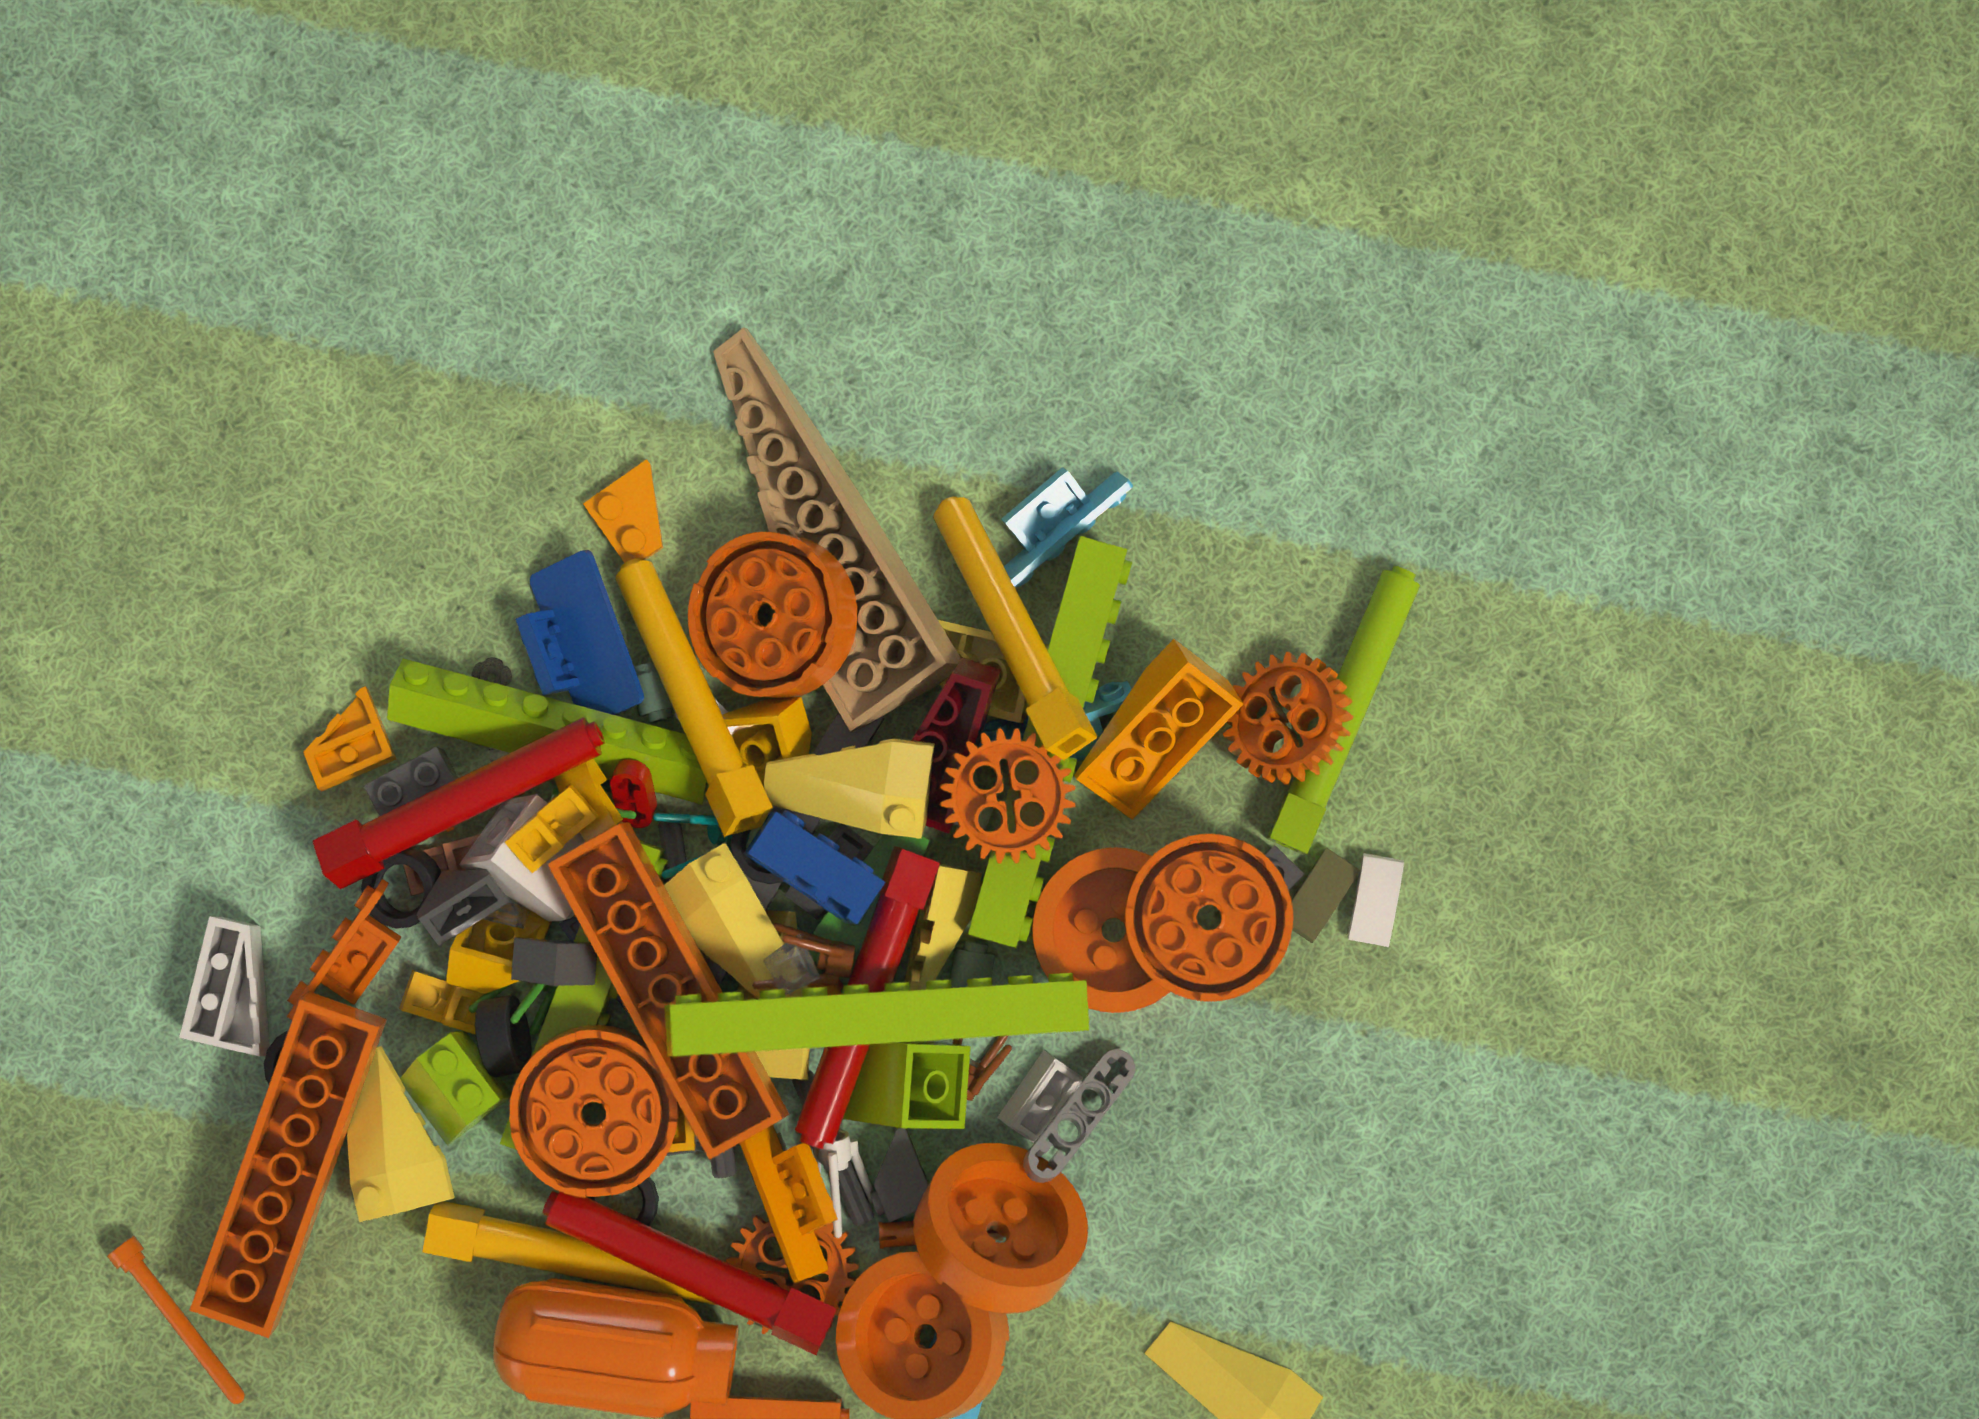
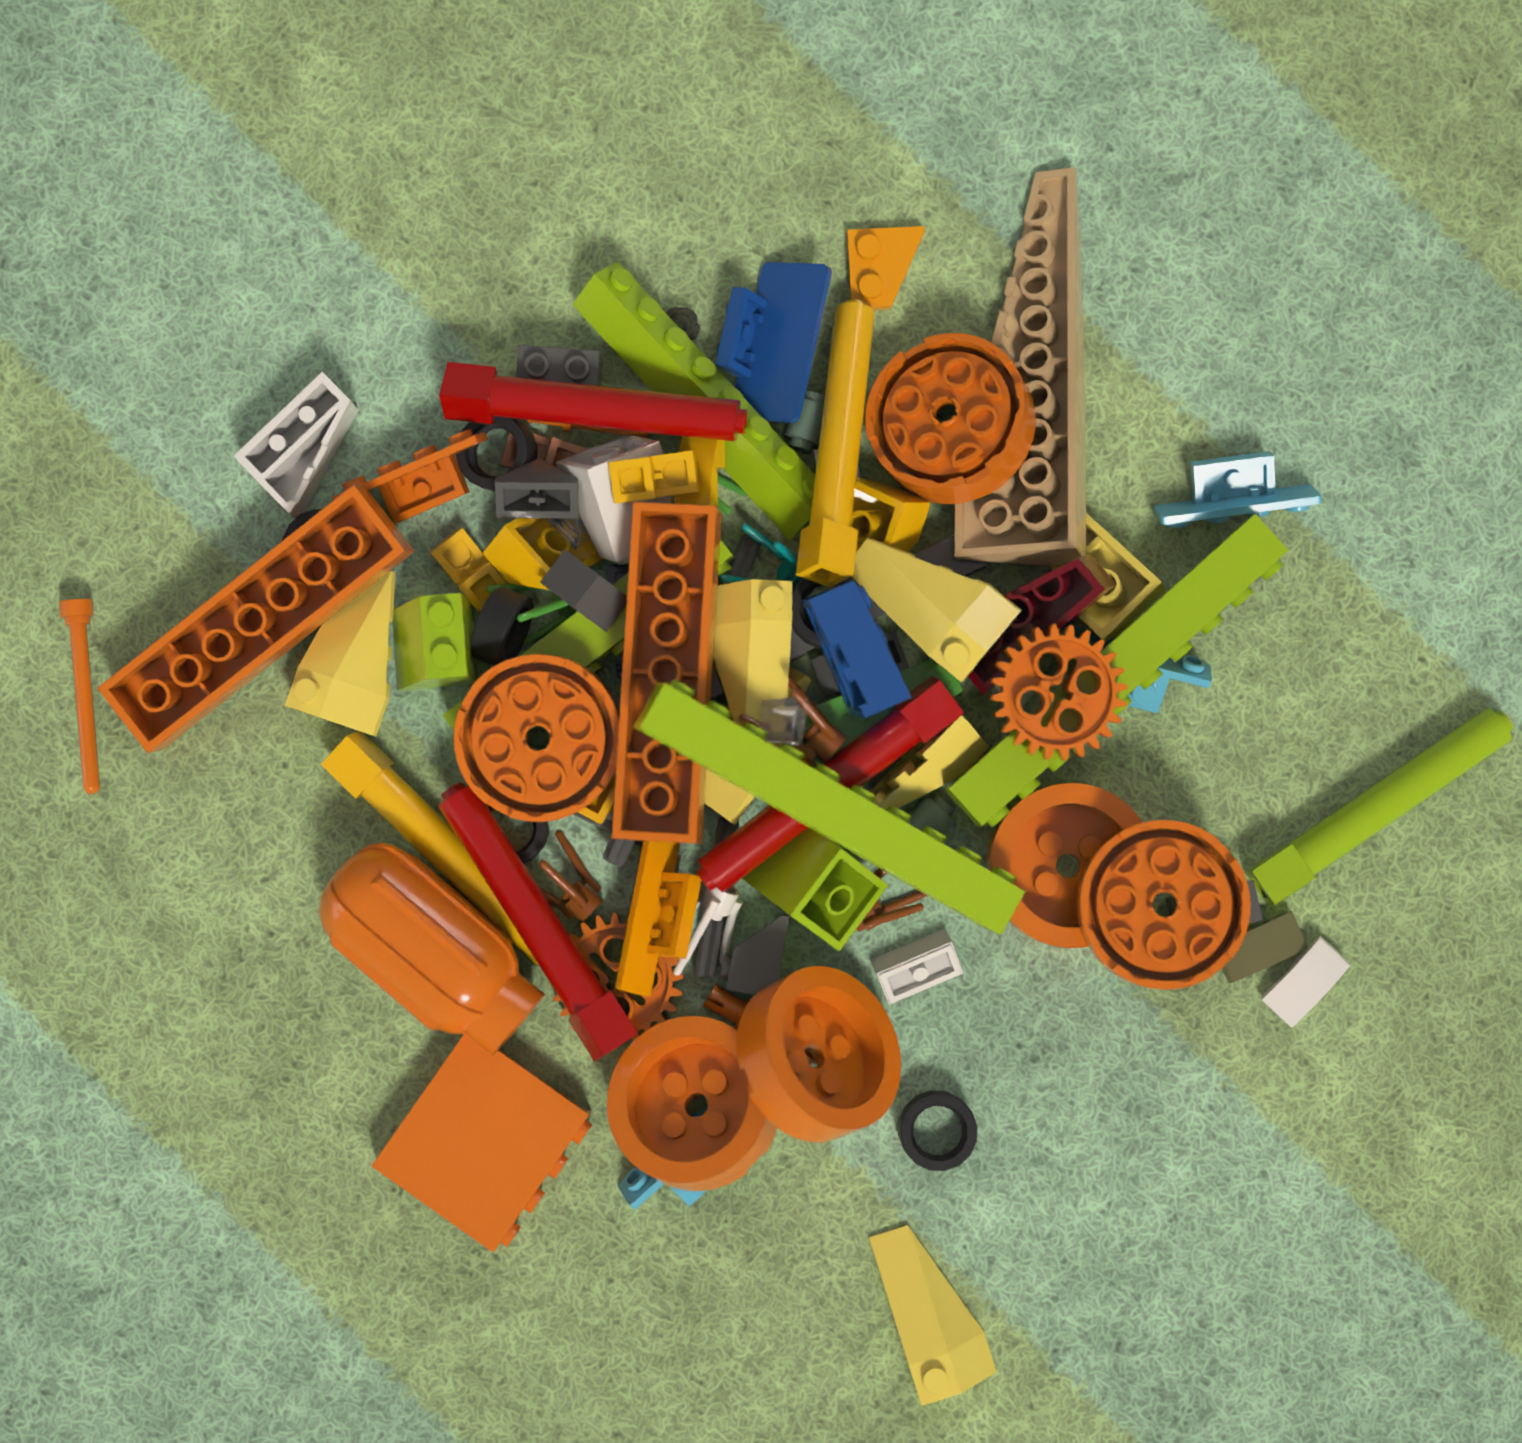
camera: 30 degrees right, 0 degrees up
light orange wing [303,686,397,792] -> none
red beam [610,759,657,828] -> none
yellow brick [933,496,1098,760] -> none
light grey beam [1023,1049,1135,1183] -> none
light orange slope [1074,639,1243,820] -> none
orange gear [1223,652,1353,785] -> none
none -> dark orange plant [538,830,604,923]
none -> black tyre [898,1090,978,1171]

